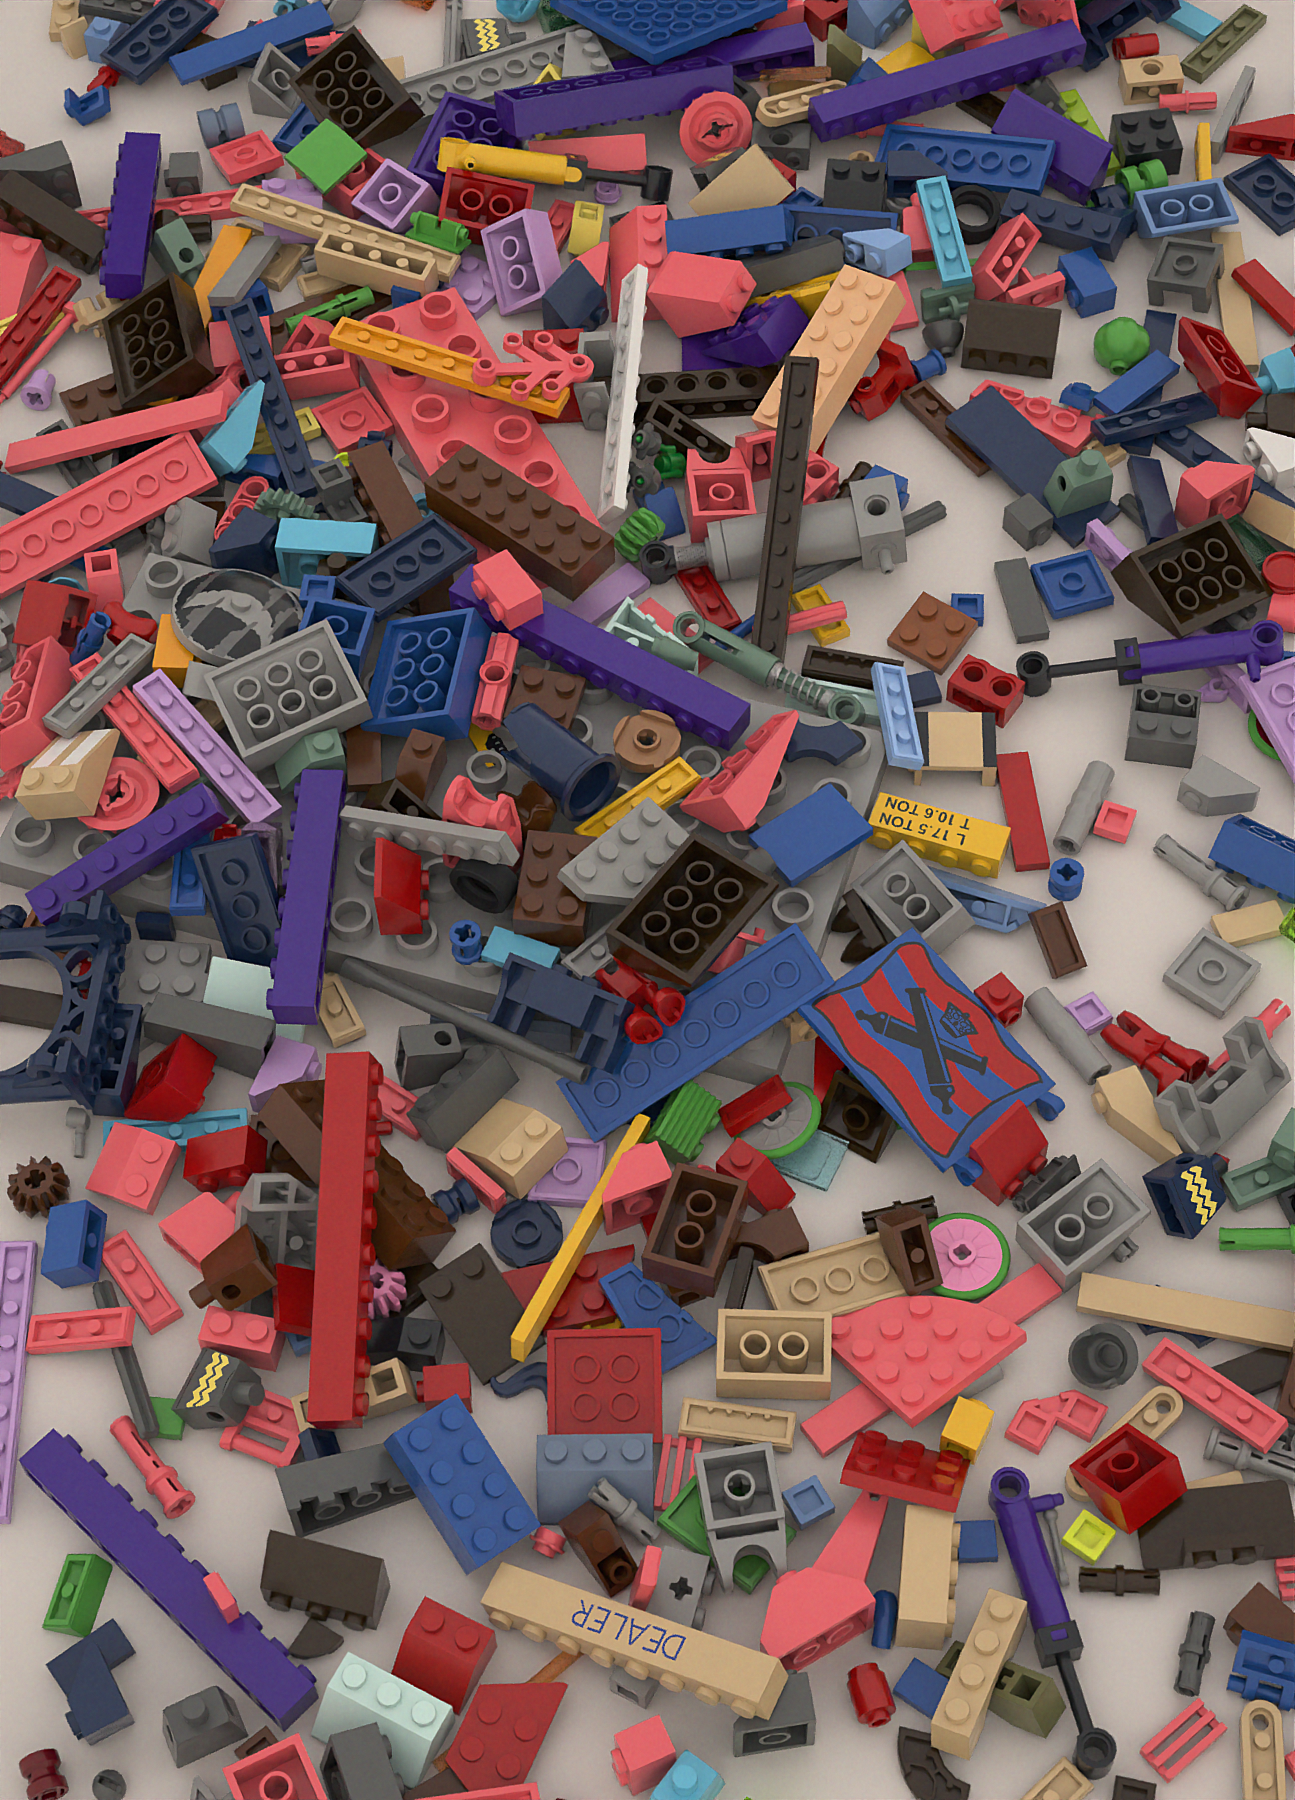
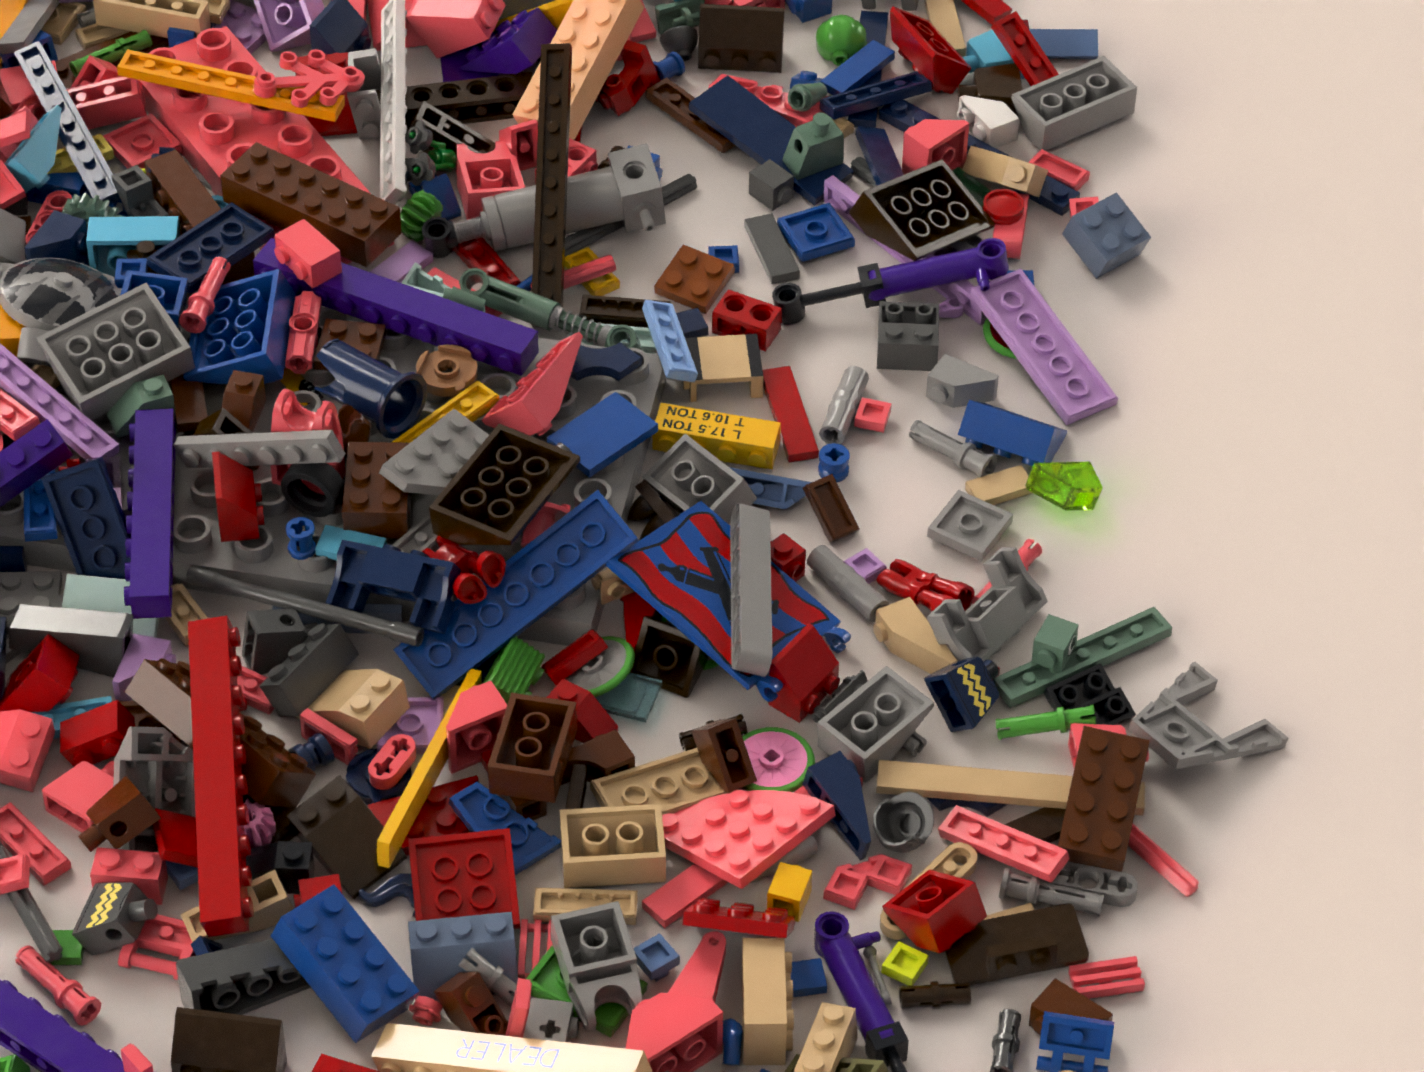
camera: 10 degrees left, 10 degrees down
none -> coral pin [179,257,231,334]
none -> coral beam [368,734,416,790]
none -> light grey beam [730,503,773,677]
none -> sand green cone [788,82,827,112]
none -> dark blue slope [802,751,871,860]

